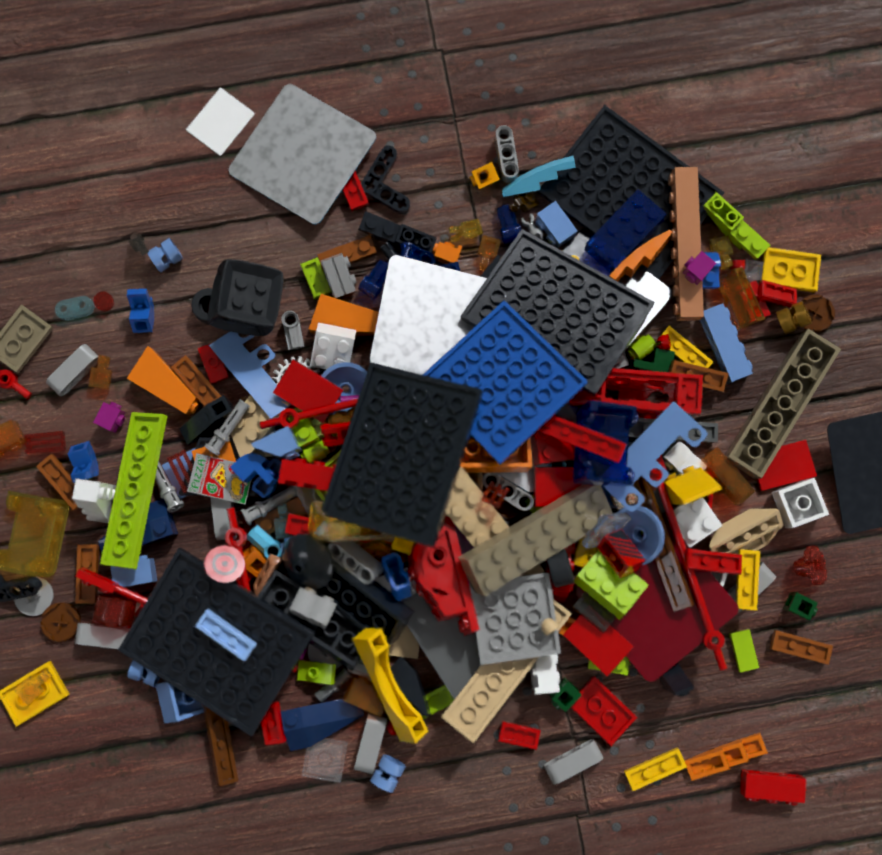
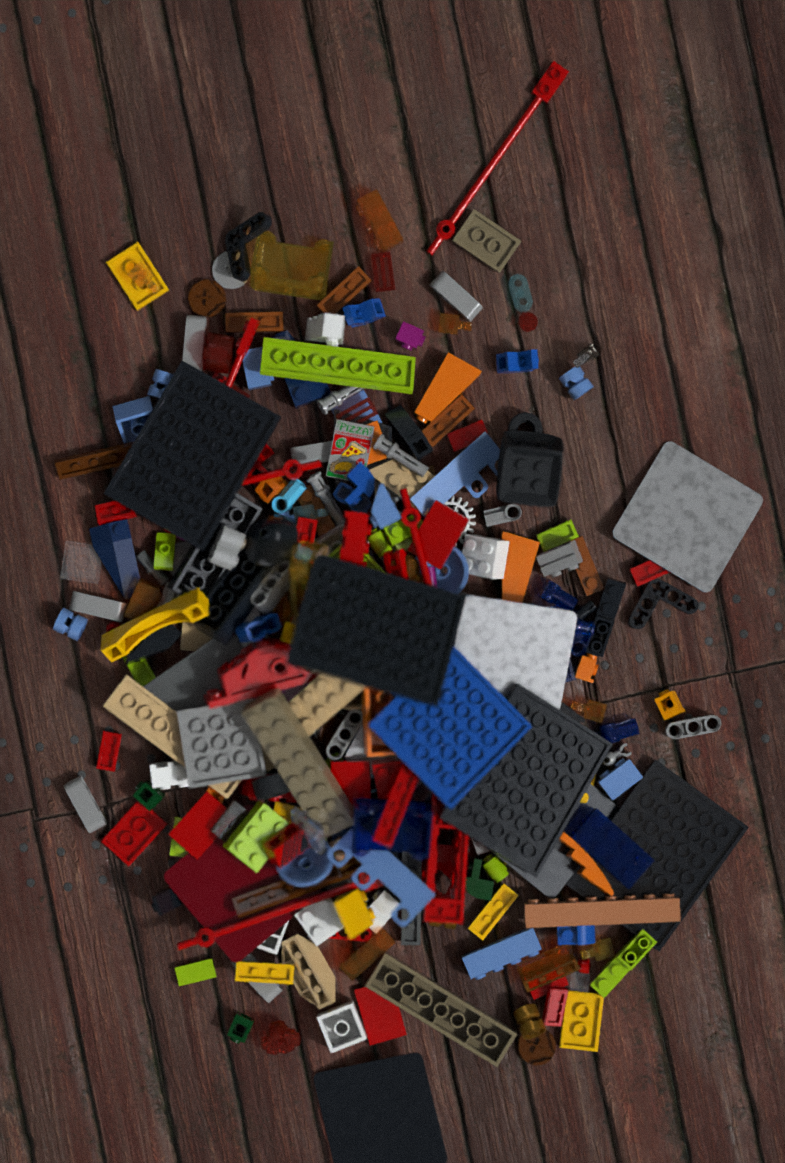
camera: 90 degrees right, 5 degrees up
white sticker [186,87,255,156] -> none
light blue tile [195,609,257,661] -> none
tile [204,545,245,585] -> none
nougat slope [253,554,282,596] -> none
clear yellow plate [448,219,483,242] -> none
clear red tile [481,481,509,508] -> none
medium azure slope [502,156,576,197] -> none
dark brown plate [508,192,539,213] -> none
tan hinge [541,618,559,636] -> none
yellow plate [624,747,687,791] -> none
red hinge [656,334,671,350] -> none
dark orange plate [669,360,729,392] -> none
magenta brick [683,251,716,285] -> none
red tile [684,549,742,575] -> none
orange slope [685,733,768,780] -> none
red brick [740,769,806,806] -> none
dark orange plate [769,630,833,665] -> none

